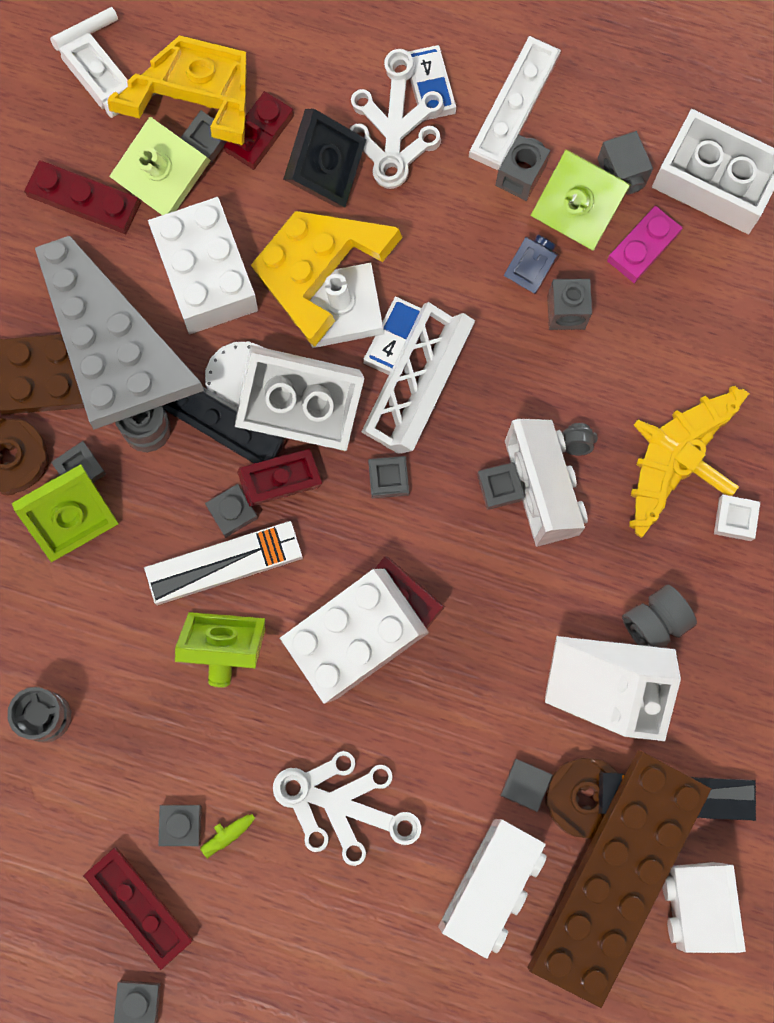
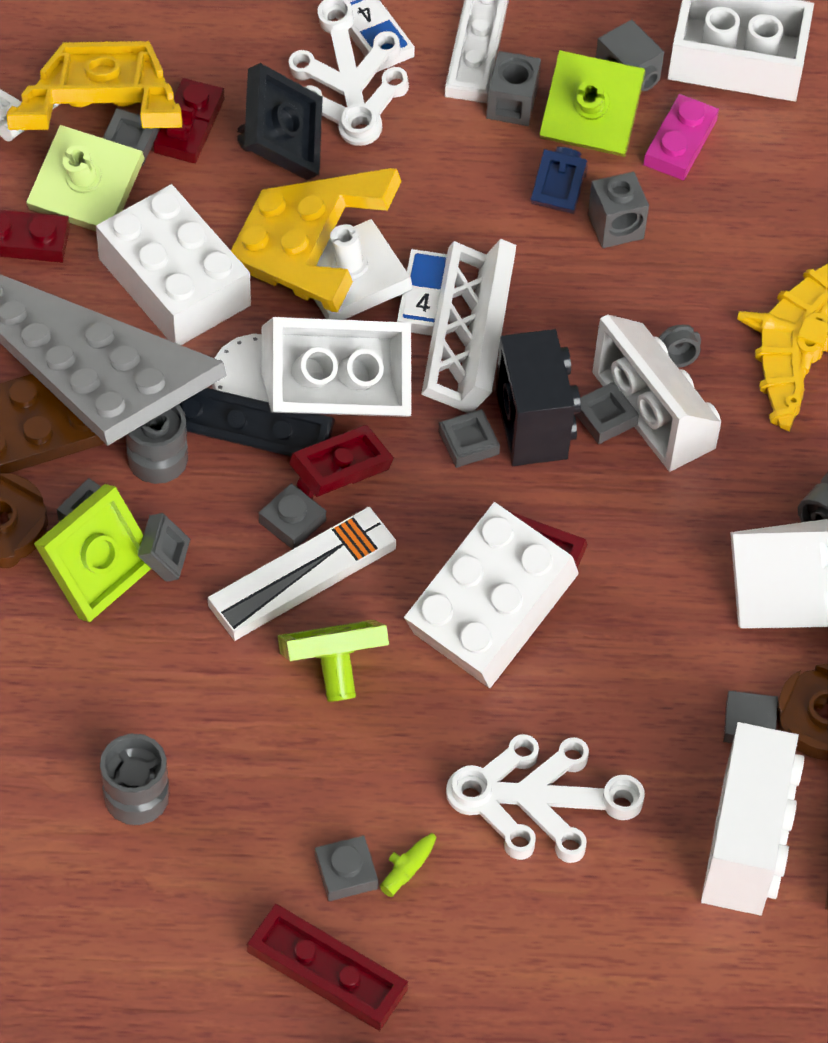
camera: 15 degrees left, 20 degrees down
none -> dark grey tile [137,513,191,582]
none -> black brick [495,329,581,466]

